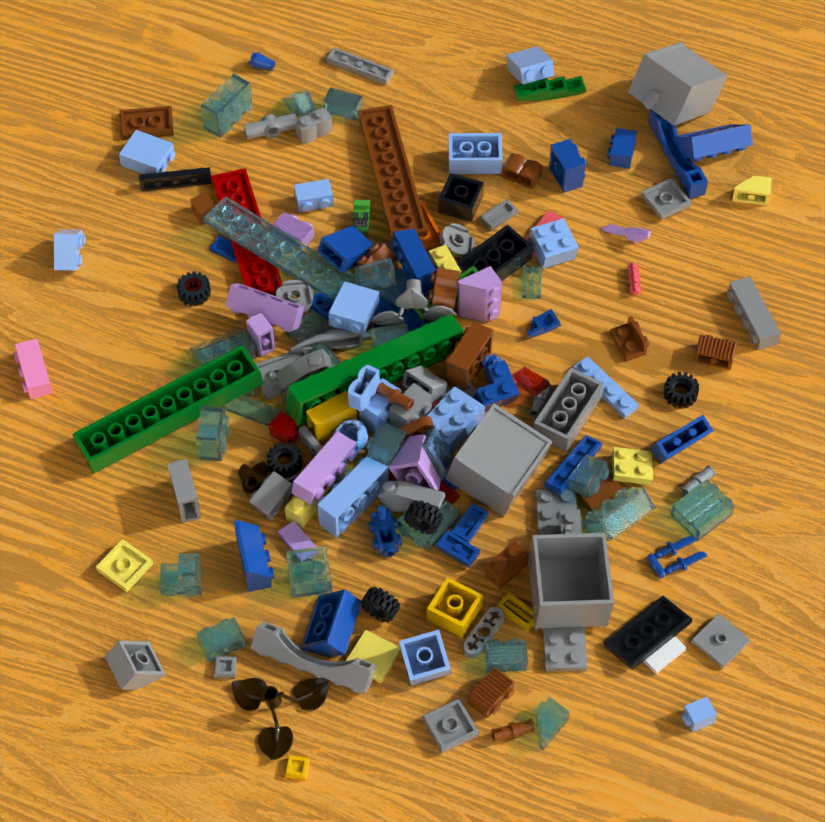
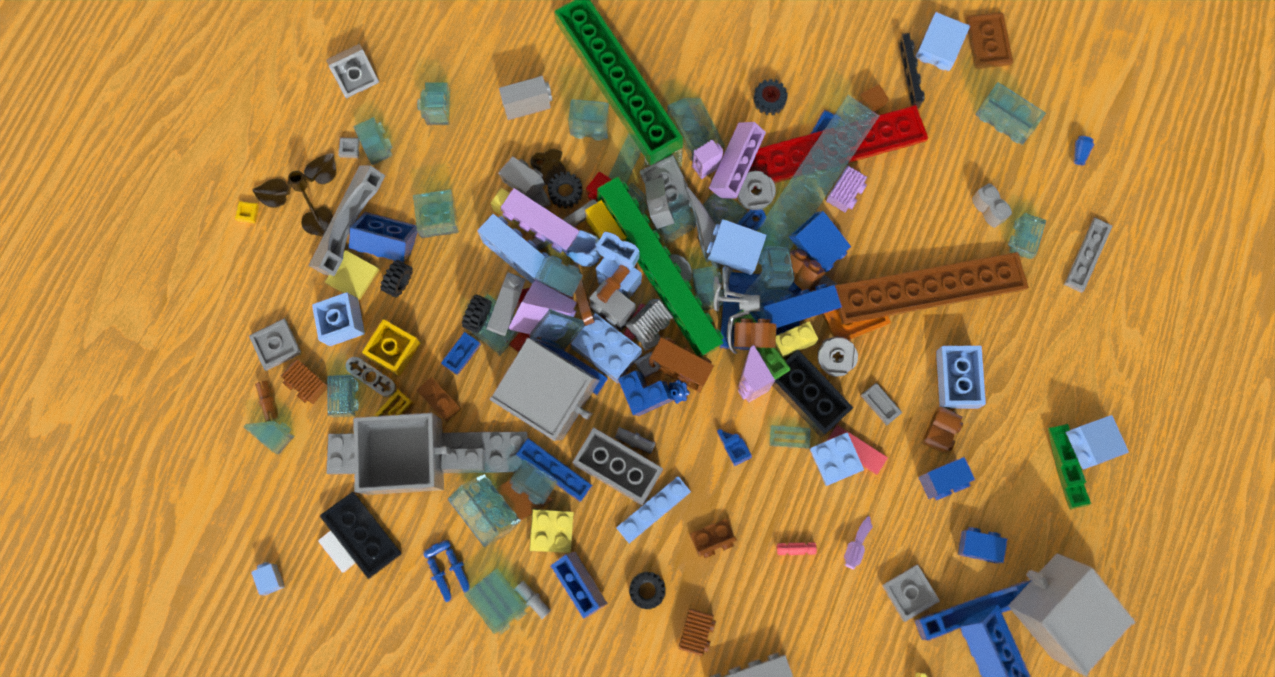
camera: 90 degrees right, 20 degrees up
light yellow plate [96,539,153,592] -> none
blue slope [234,520,275,592] -> none
light grey piece [244,113,297,139] -> none
lavender tile [278,521,318,562] -> none
clear light blue slope [282,90,316,117] -> none
light blue brick [294,179,334,212] -> none
bright green leg [353,200,370,234] -> none
blue brick [368,506,402,557] -> none
black brick [438,173,484,222] -> none
blue plate [452,503,489,543] -> none
clear red tile [512,366,550,396] -> none
light grey plate [691,614,750,669] -> none

